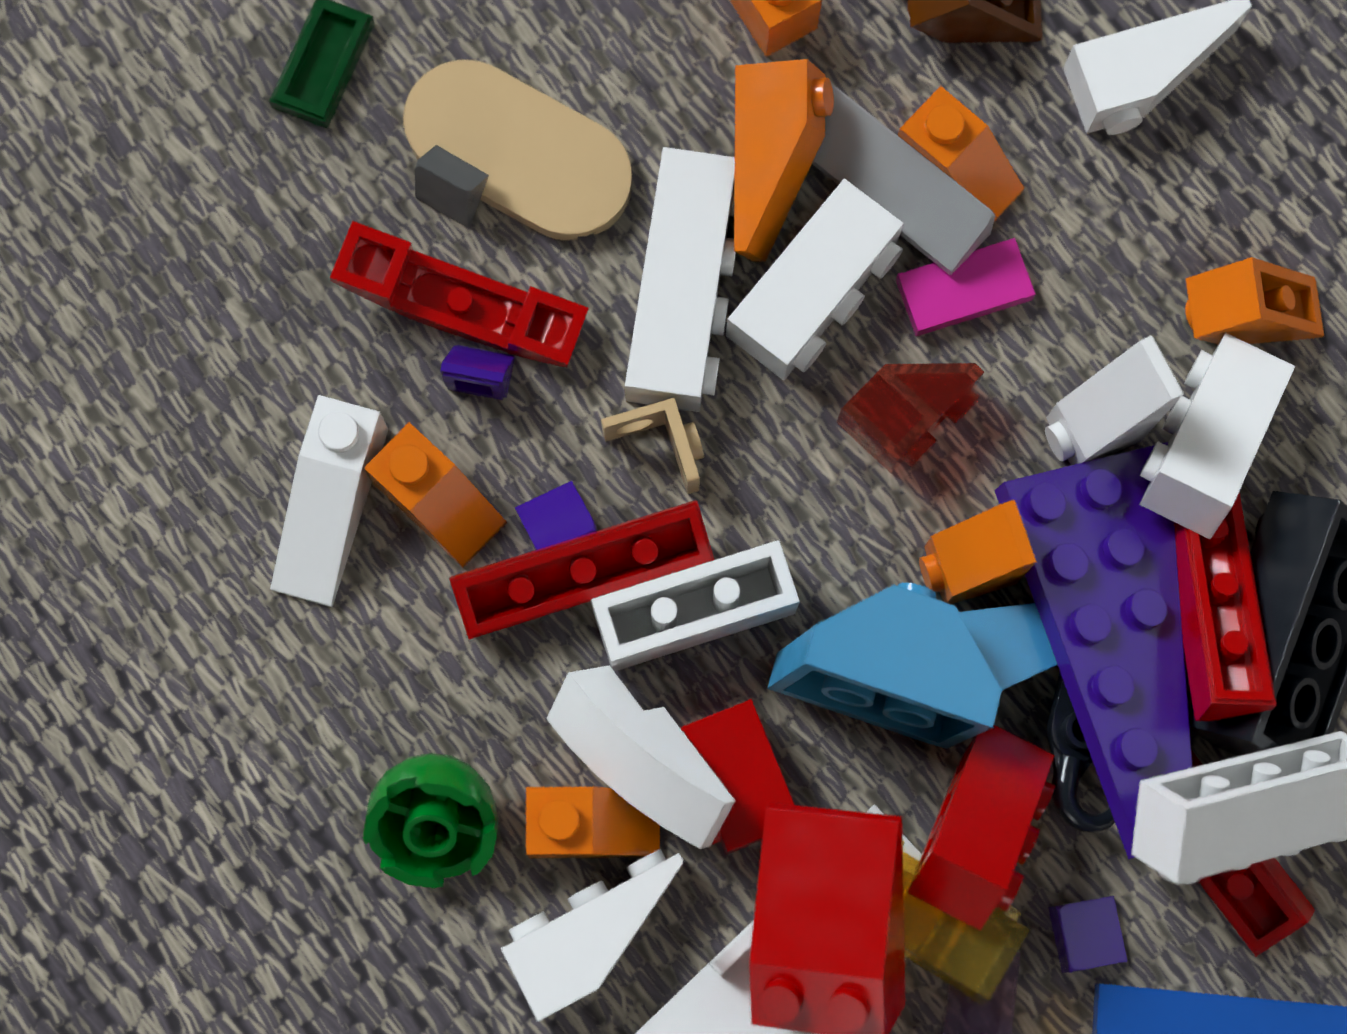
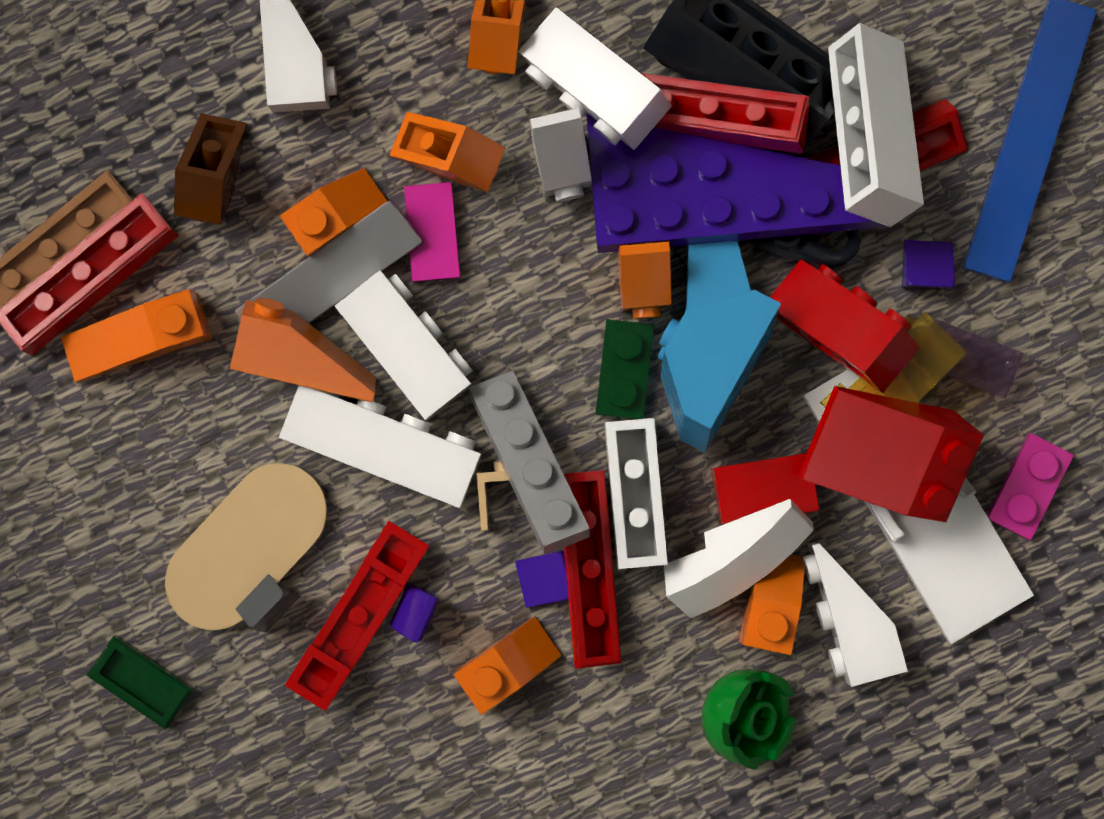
camera: 70 degrees left, 10 degrees up
white slope [270,395,389,607] -> none
clear red slope [837,363,984,473] -> none
none -> orange slope [389,112,506,192]
none -> light grey plate [469,371,590,555]
none -> dark green plate [595,319,654,419]

